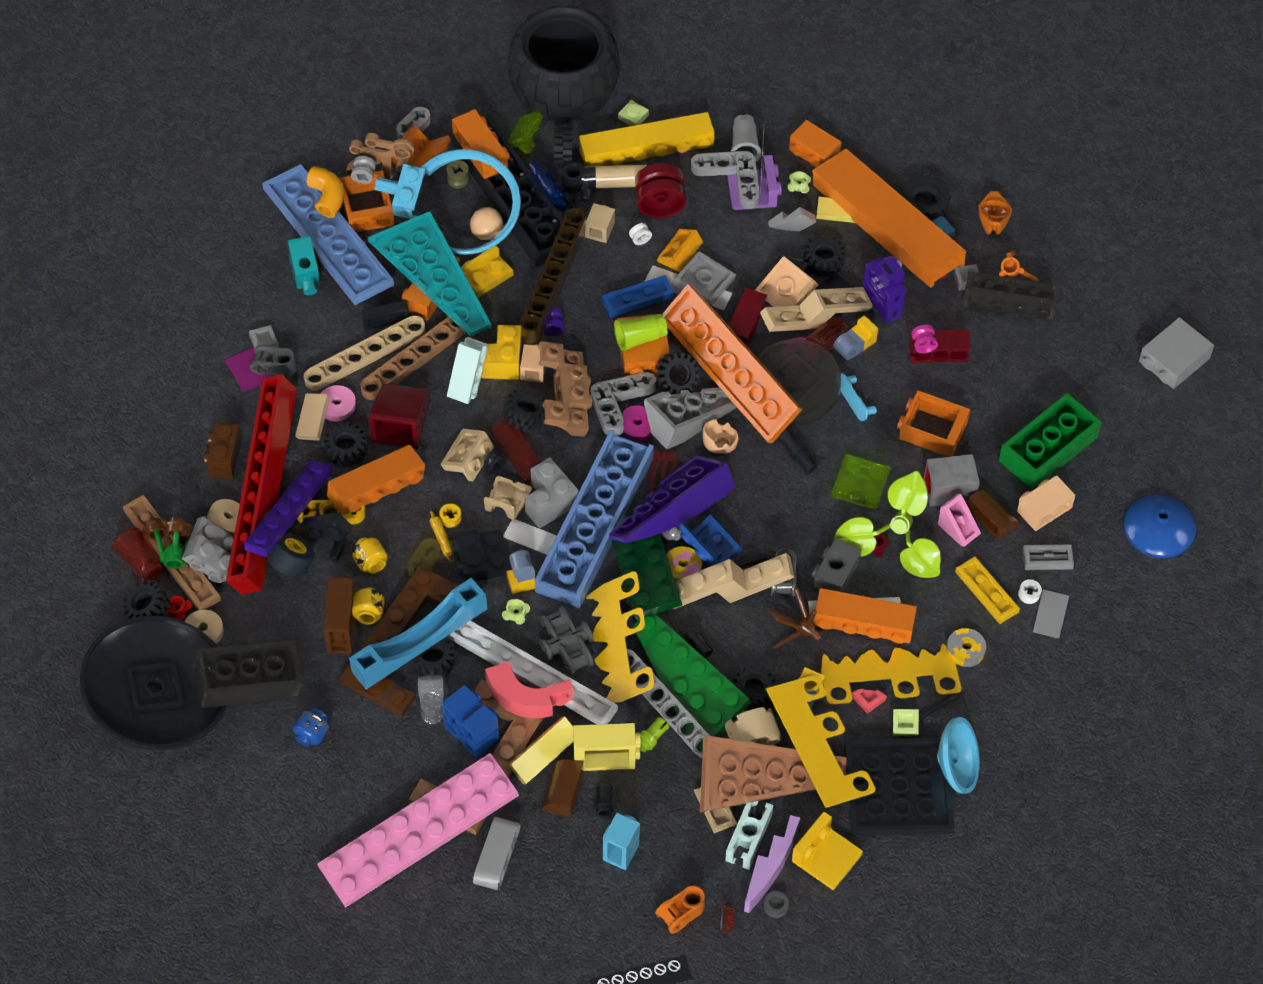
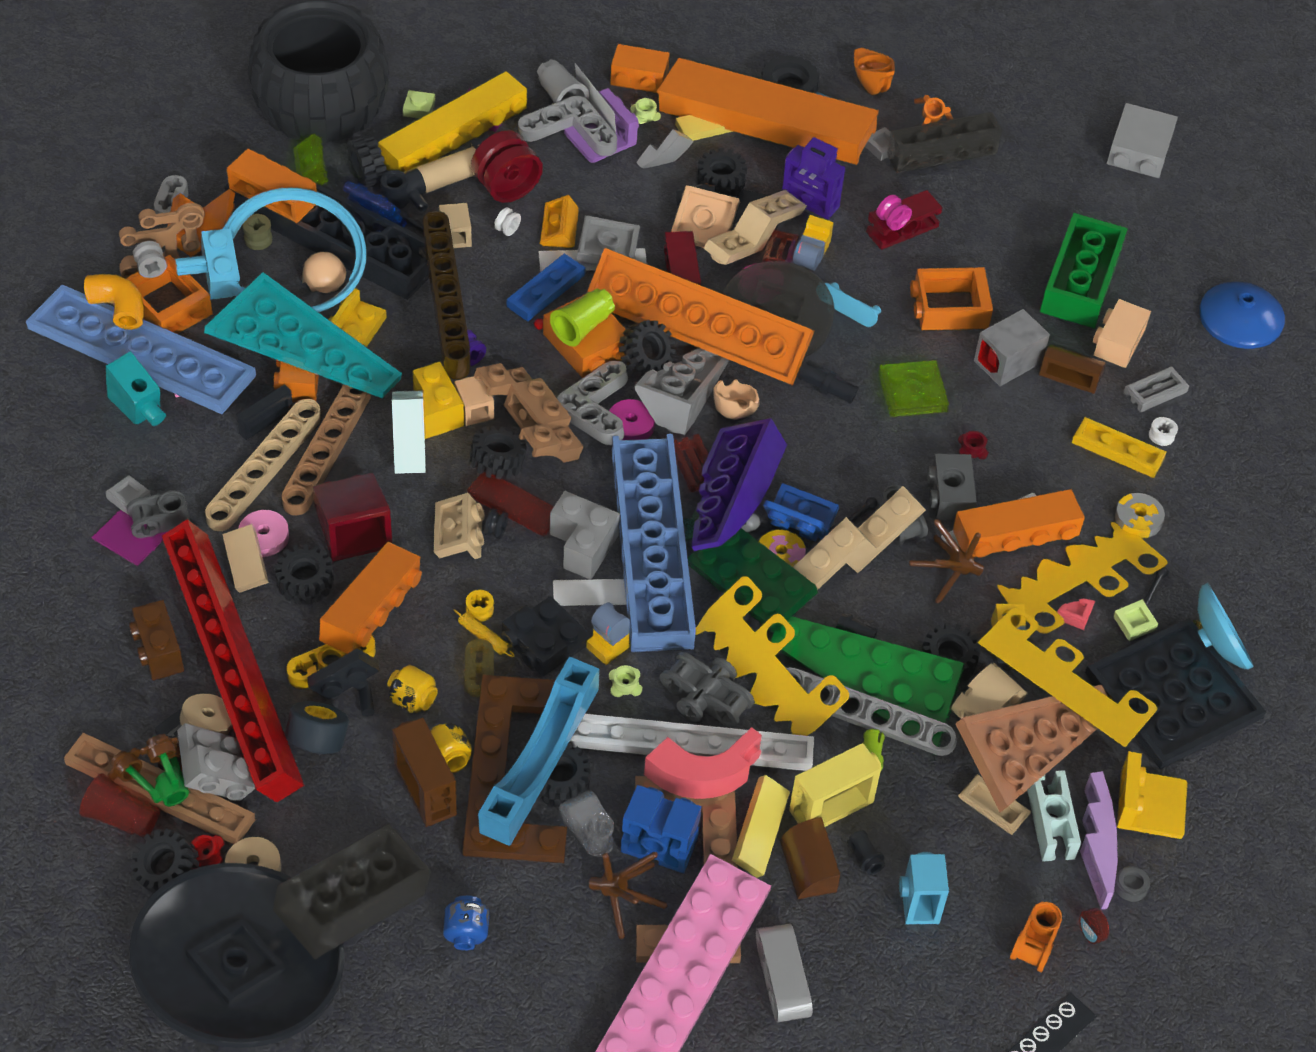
camera: 30 degrees left, 5 degrees down
dark purple plate [244,459,333,557] -> none
tan piece [484,476,532,520] -> none
lime plant [834,470,941,578] -> none
bright pink slope [938,493,981,547] -> none
light grey sticker [1033,589,1069,639] -> none
none -> reddish brown plant [589,852,668,939]

